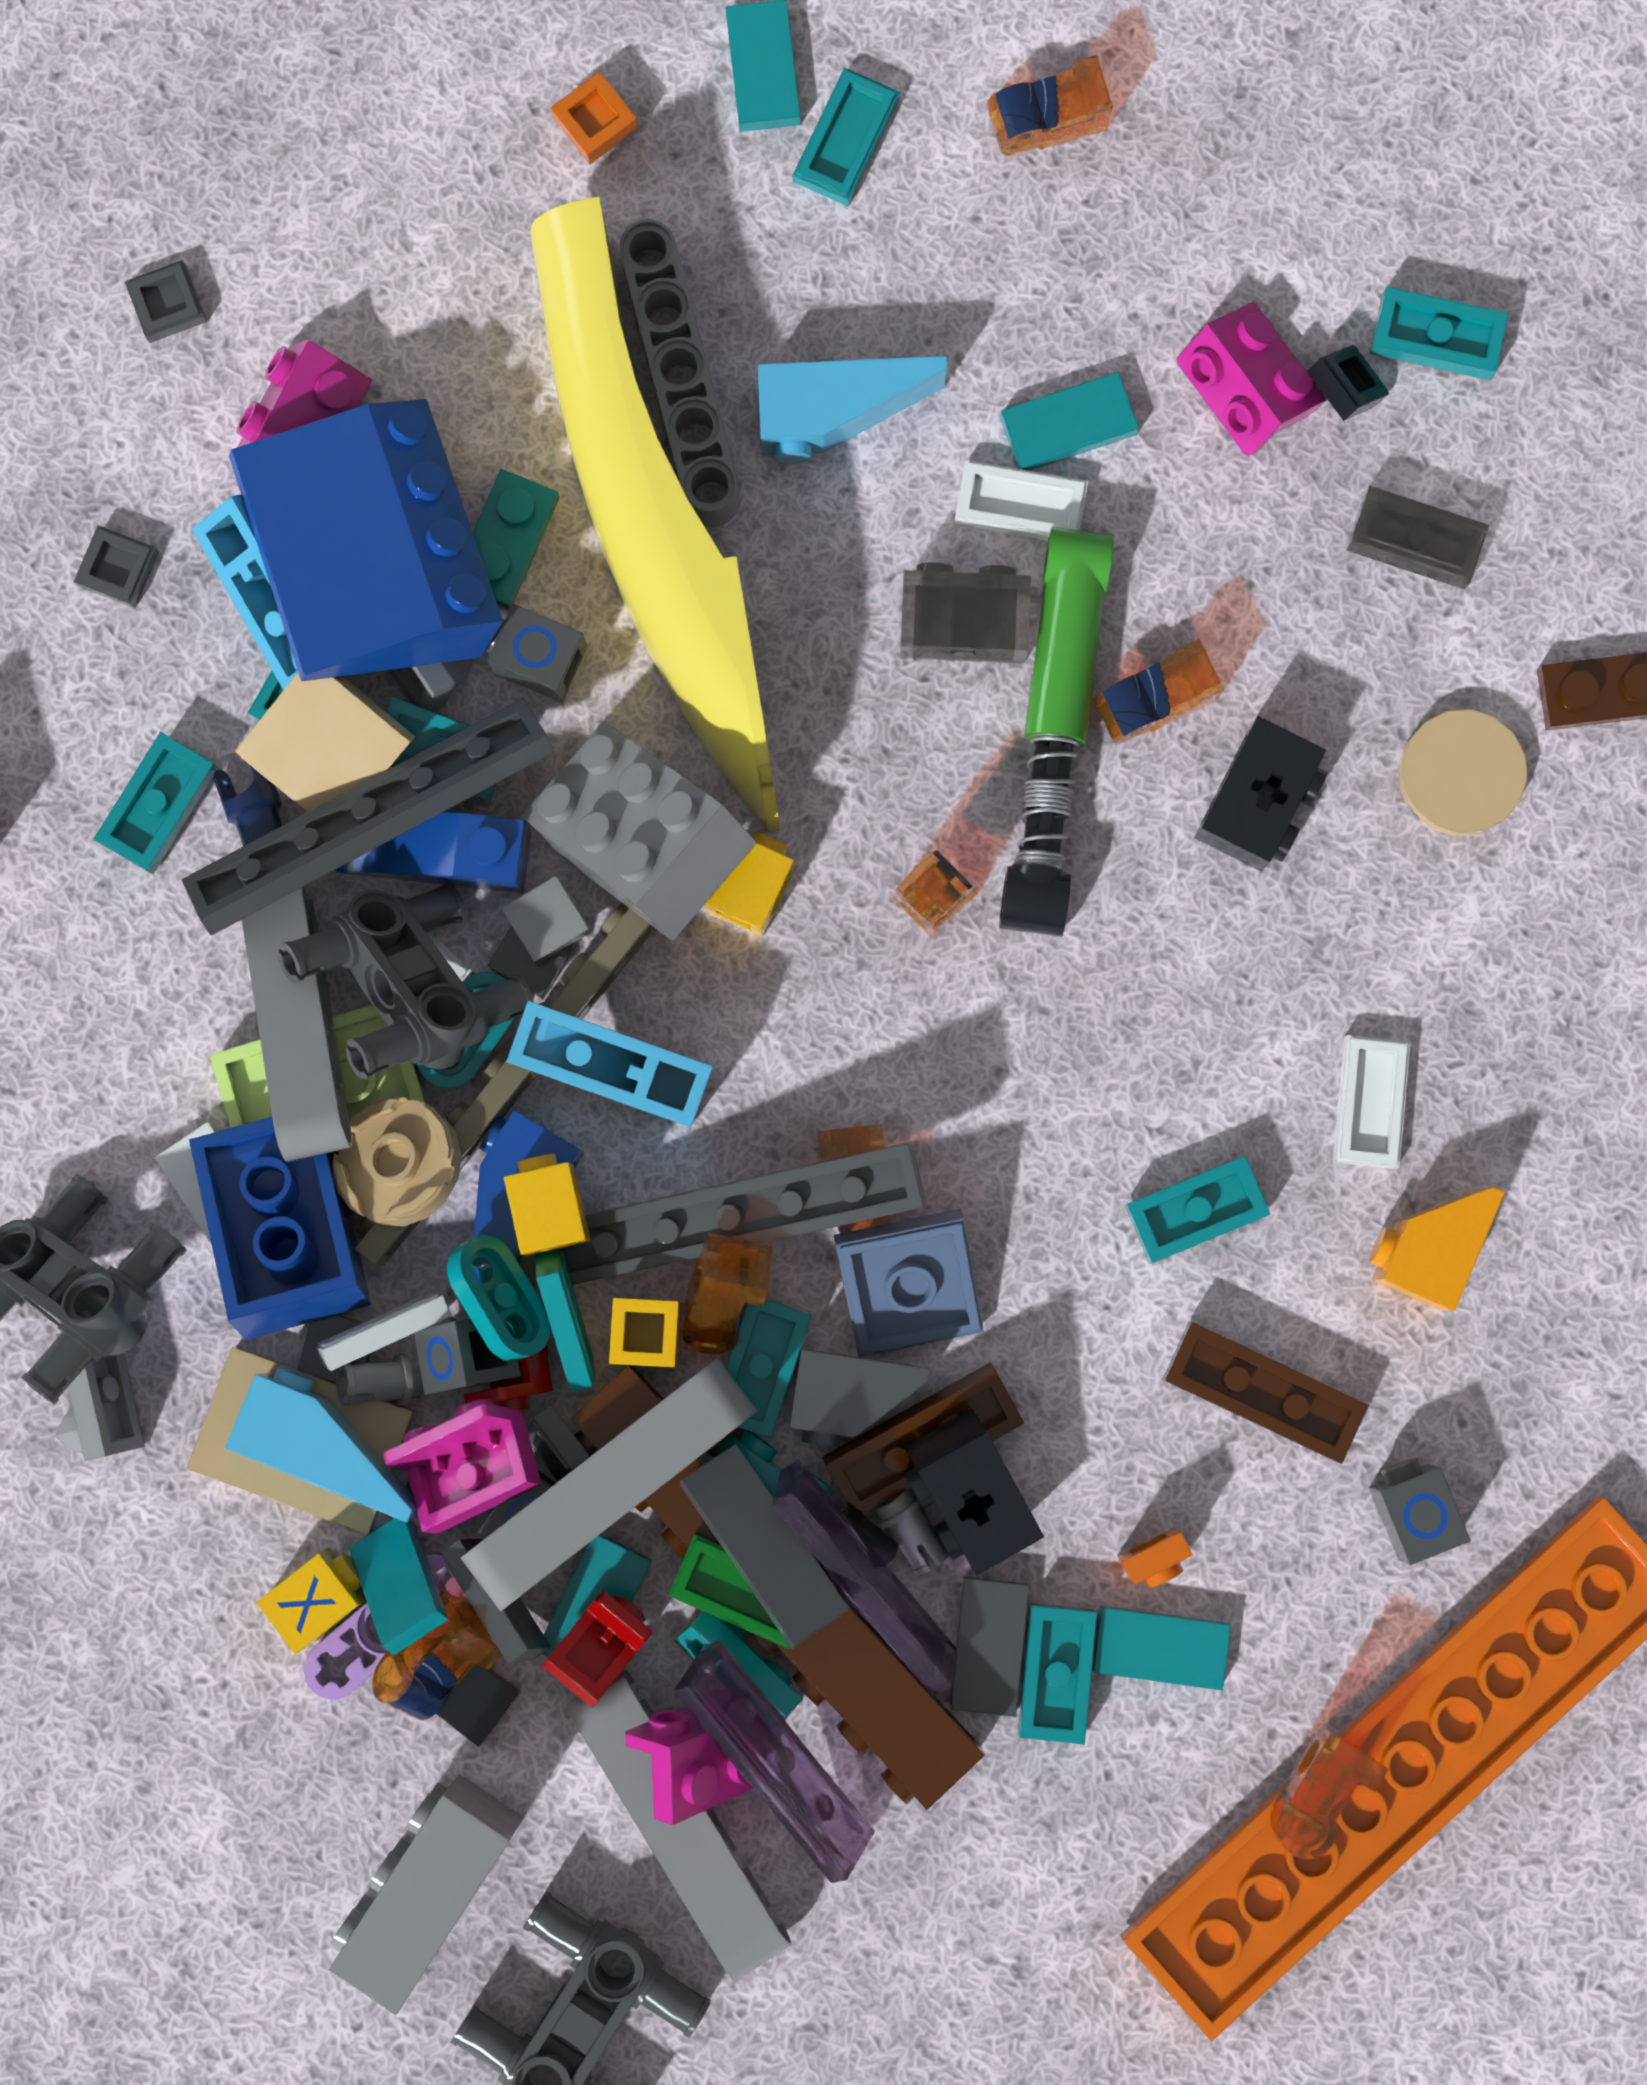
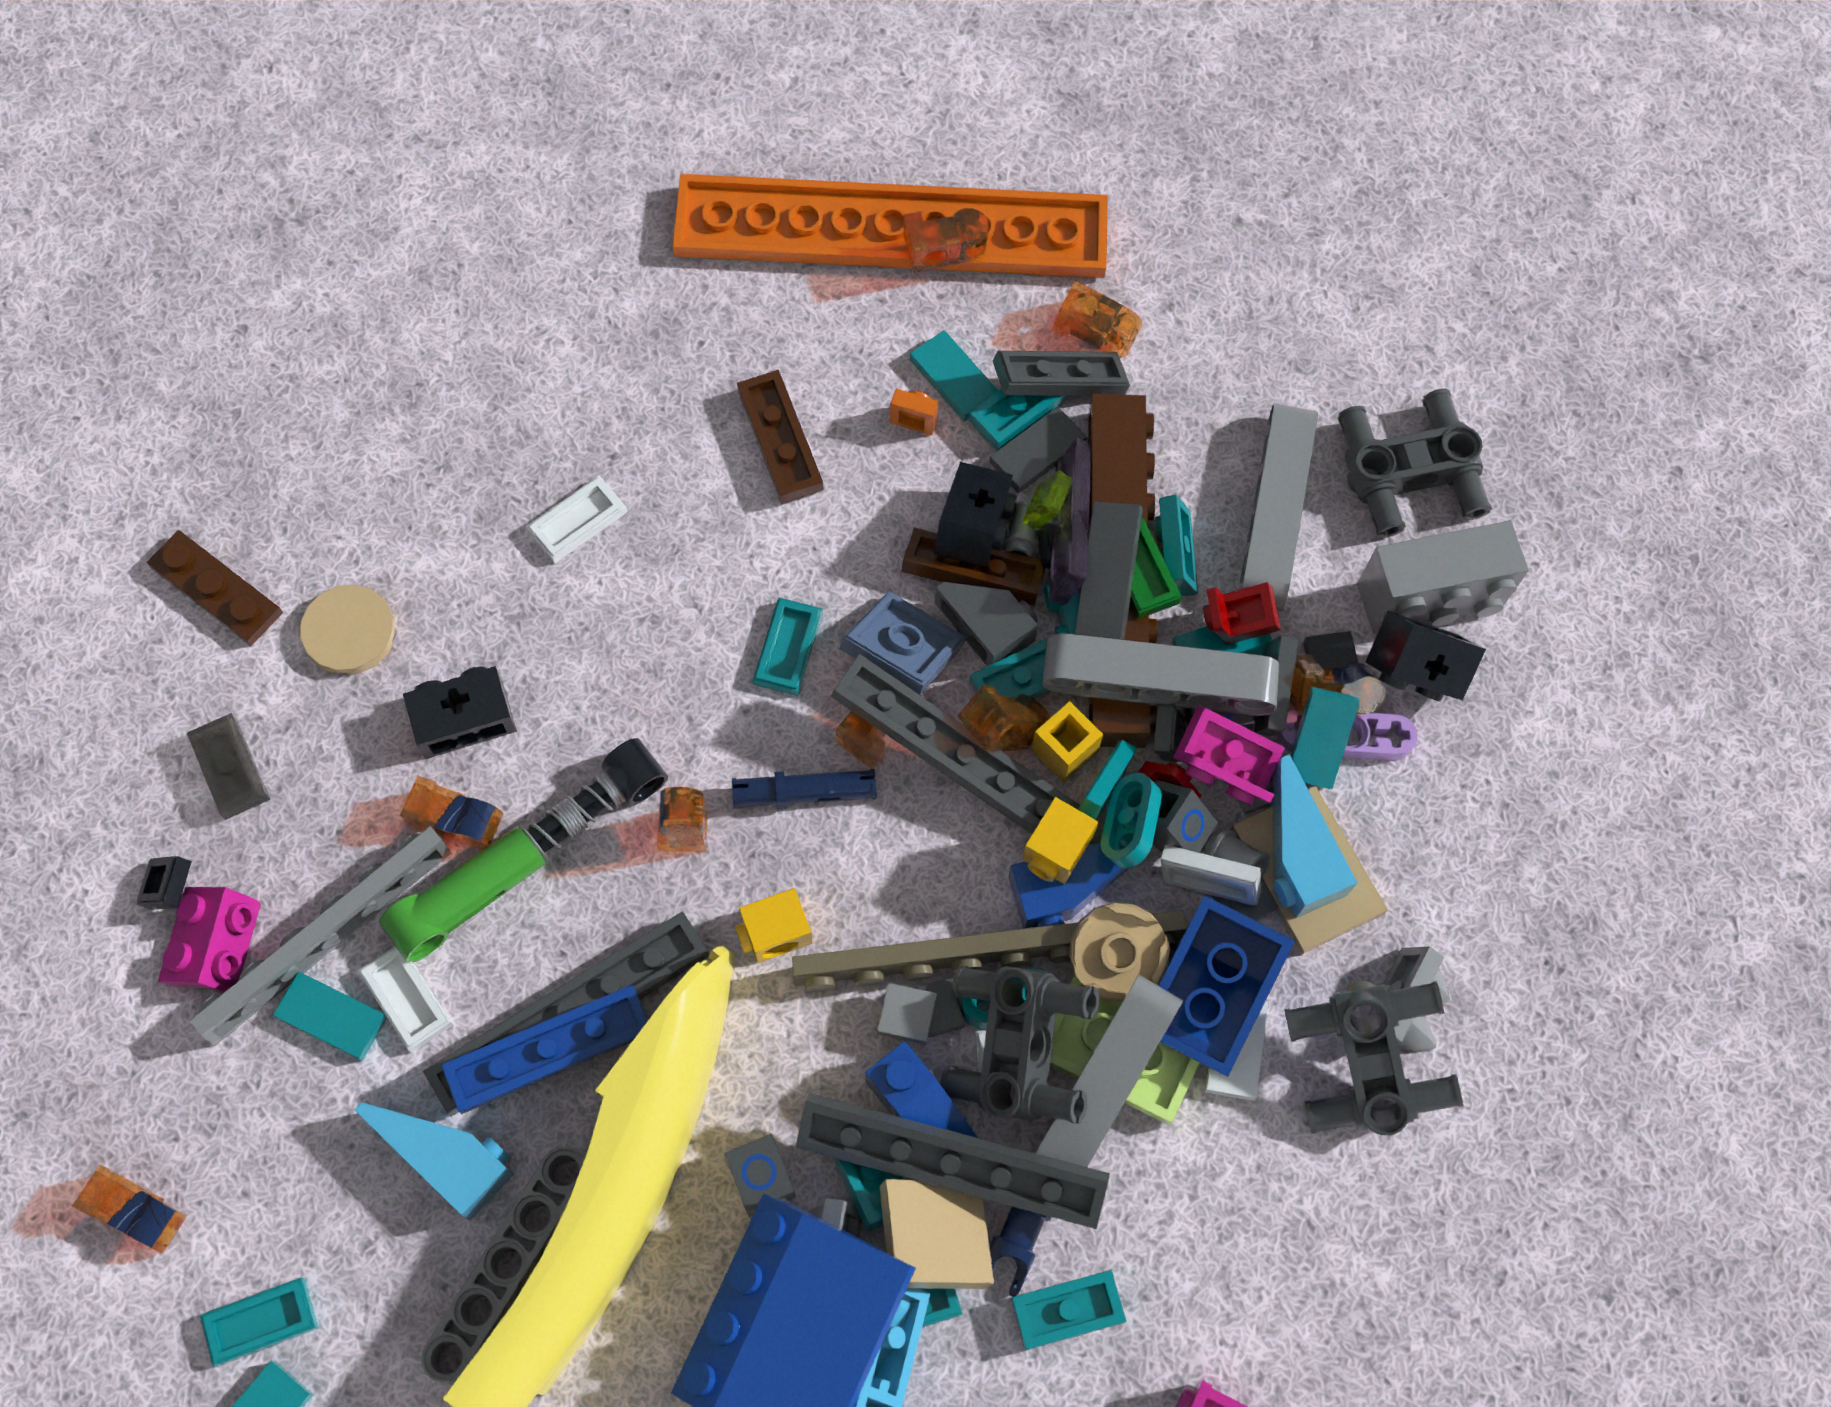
camera: 140 degrees left, 15 degrees down
yellow brick [256,1548,366,1655] -> none
teal plate [473,469,560,609] -> none
medium azure slope [506,1001,713,1128] -> none
light grey brick [520,721,757,941] -> none
dark pink bracket [625,1691,764,1825] -> none
clear purple tile [673,1640,875,1883] -> none
clear smoke brick [899,562,1031,664] -> none
teal plate [1125,1155,1271,1264] -> none
teal plate [1369,286,1509,381] -> none
light orange slope [1369,1187,1505,1311] -> none
dark grey brick [1369,1458,1471,1565] -> none
none -> light grey plate [189,826,451,1046]
none -> dark grey plate [423,911,709,1117]
none -> blue plate [441,985,648,1114]
none -> dark blue pin [731,769,877,809]
none -> teal tile [752,597,823,696]
none -> dark grey tile [993,350,1130,396]
none -> clear neon green tile [1022,470,1072,530]
none -> clear orange leg [1051,280,1143,358]
none -> black brick [1365,611,1486,702]

